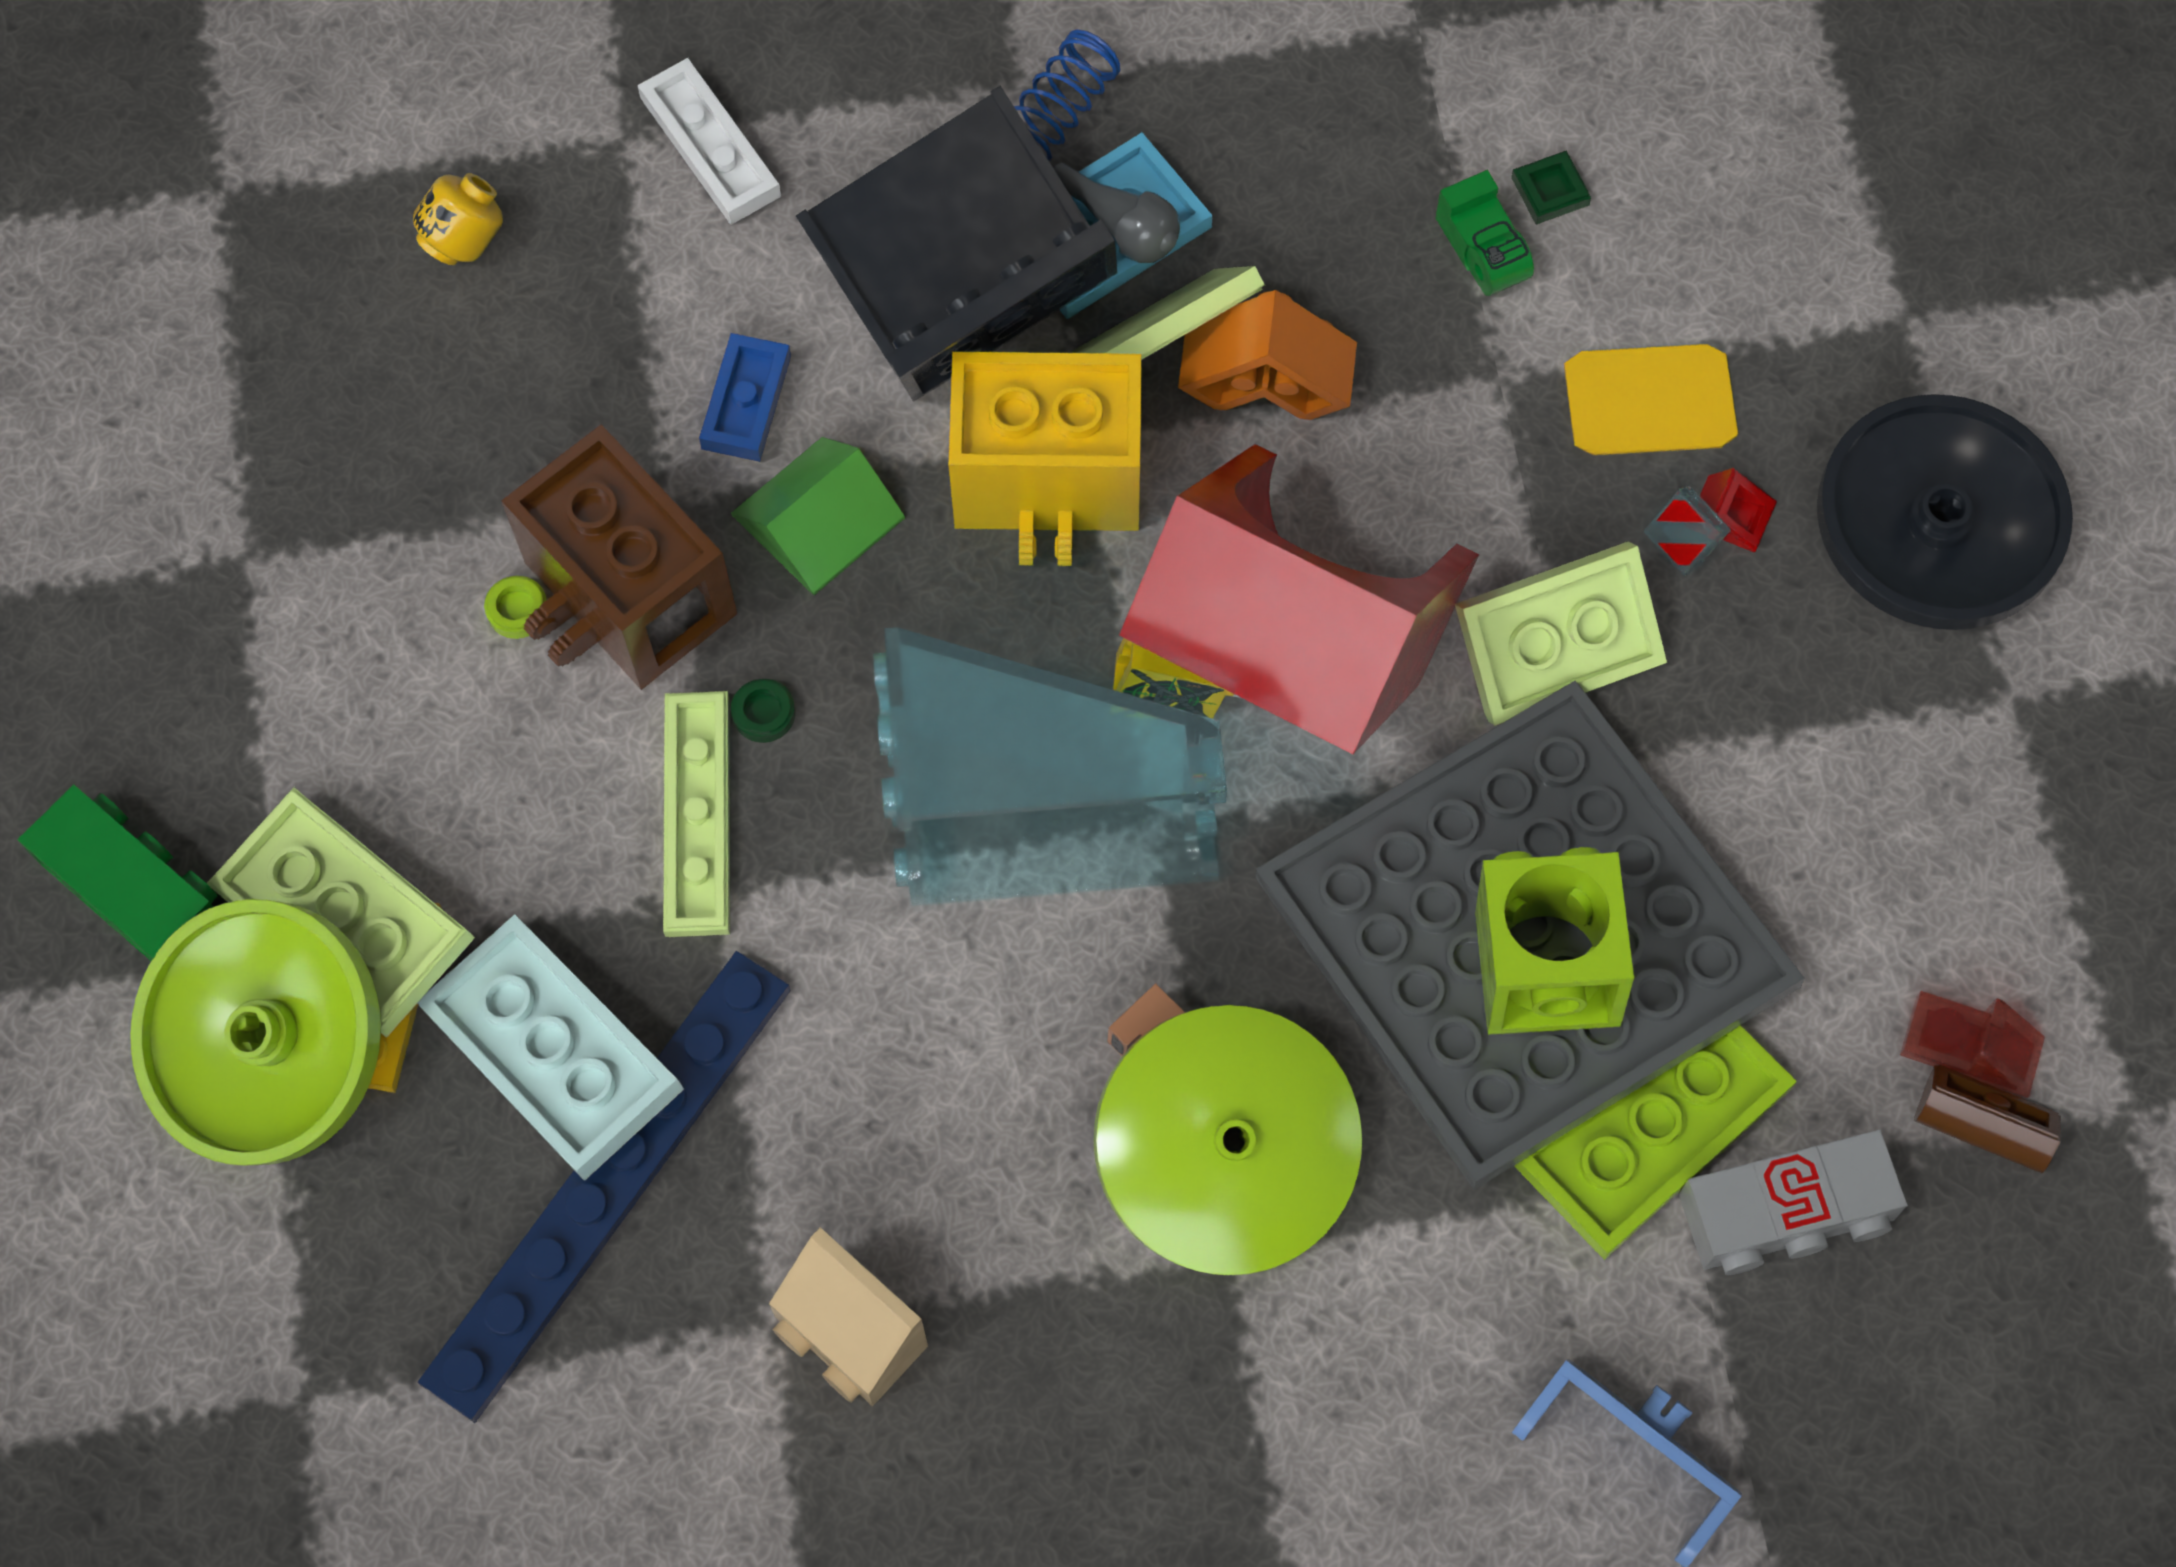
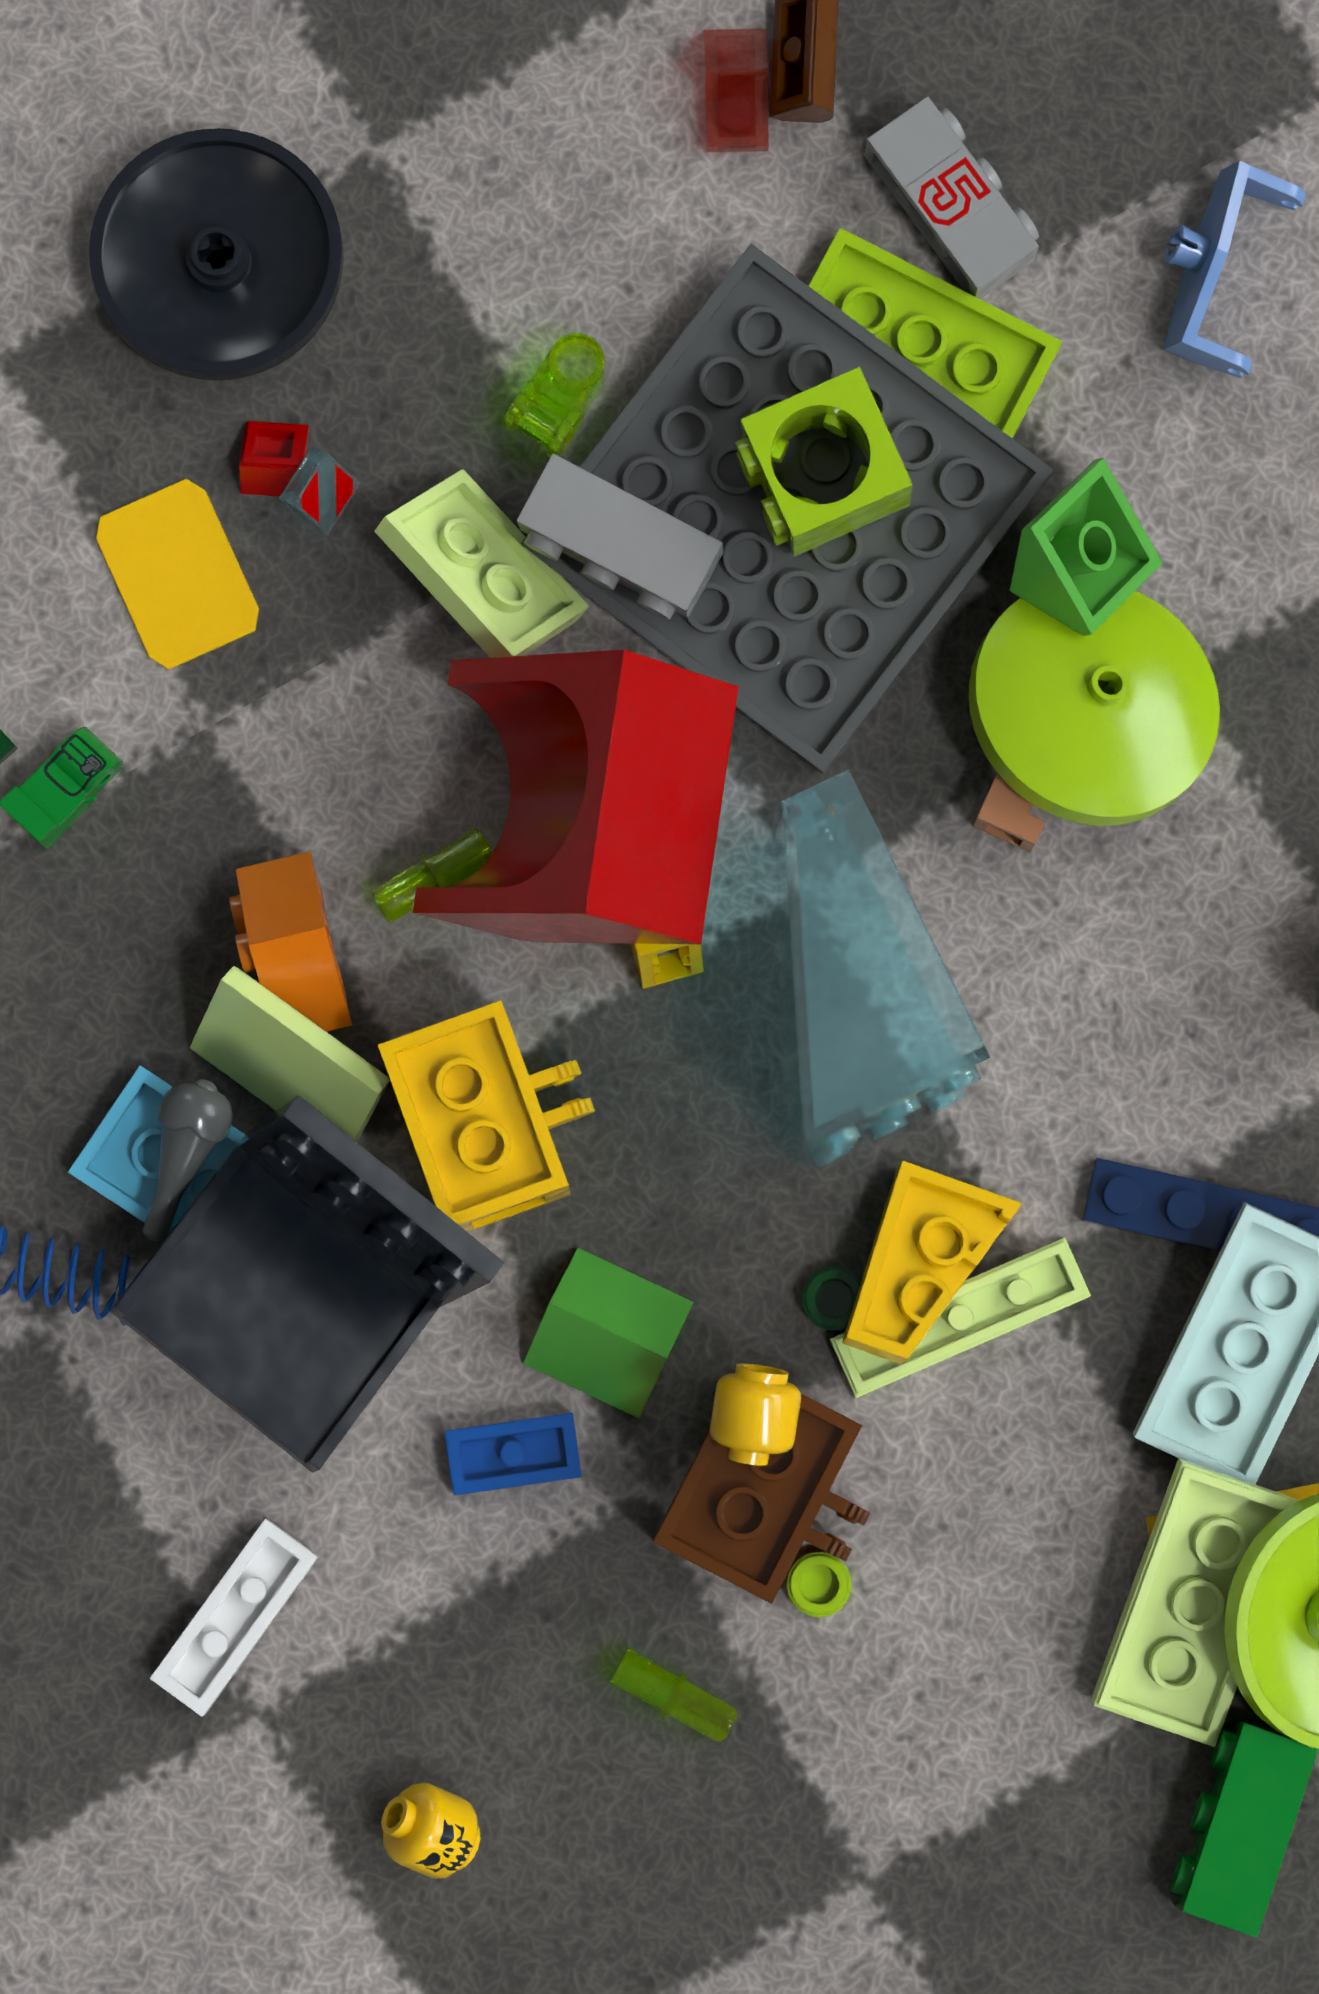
camera: 115 degrees left, 15 degrees up
none -> clear neon green axle [372,827,492,922]
none -> clear neon green piece [502,333,607,458]
none -> light grey brick [517,454,724,620]
none -> clear neon green axle [609,1647,738,1742]
none -> yellow head [710,1363,801,1465]
none -> yellow wing [842,1160,1023,1365]
none -> bright green slope [1010,458,1163,636]

